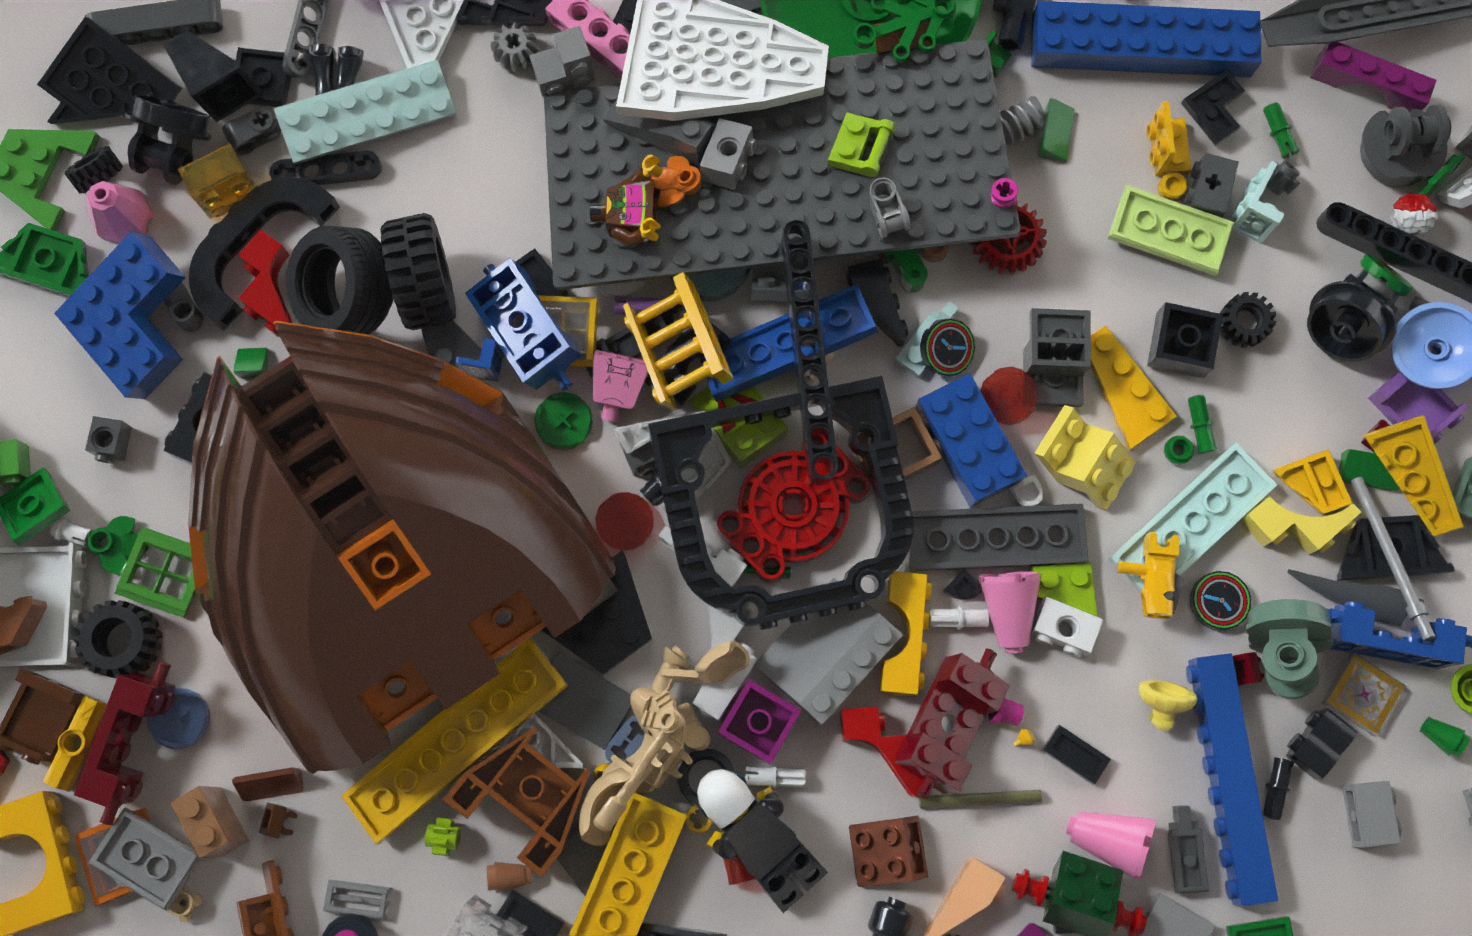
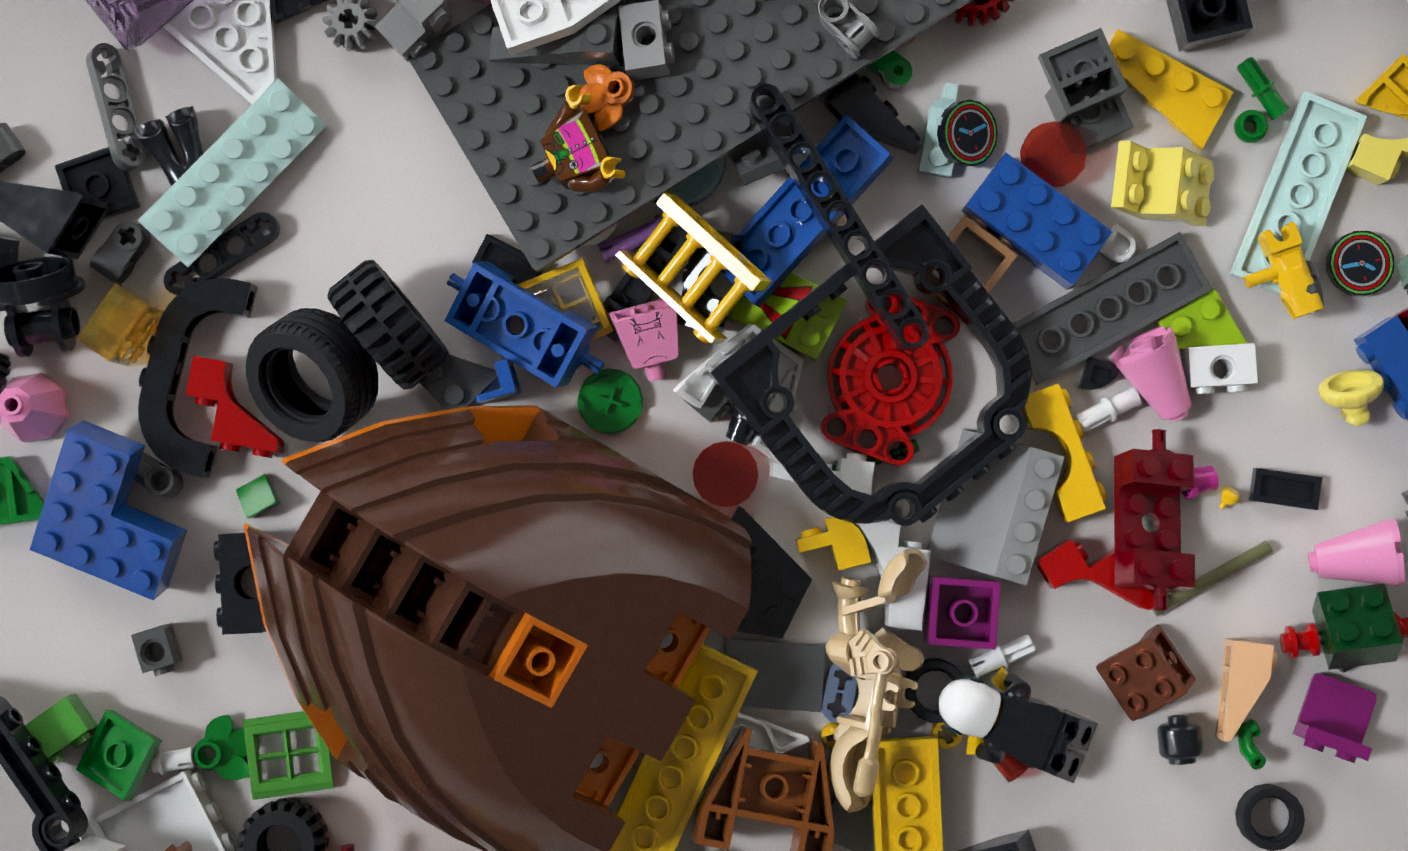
camera: 25 degrees left, 10 degrees up
none -> yellow brick [795,517,871,570]

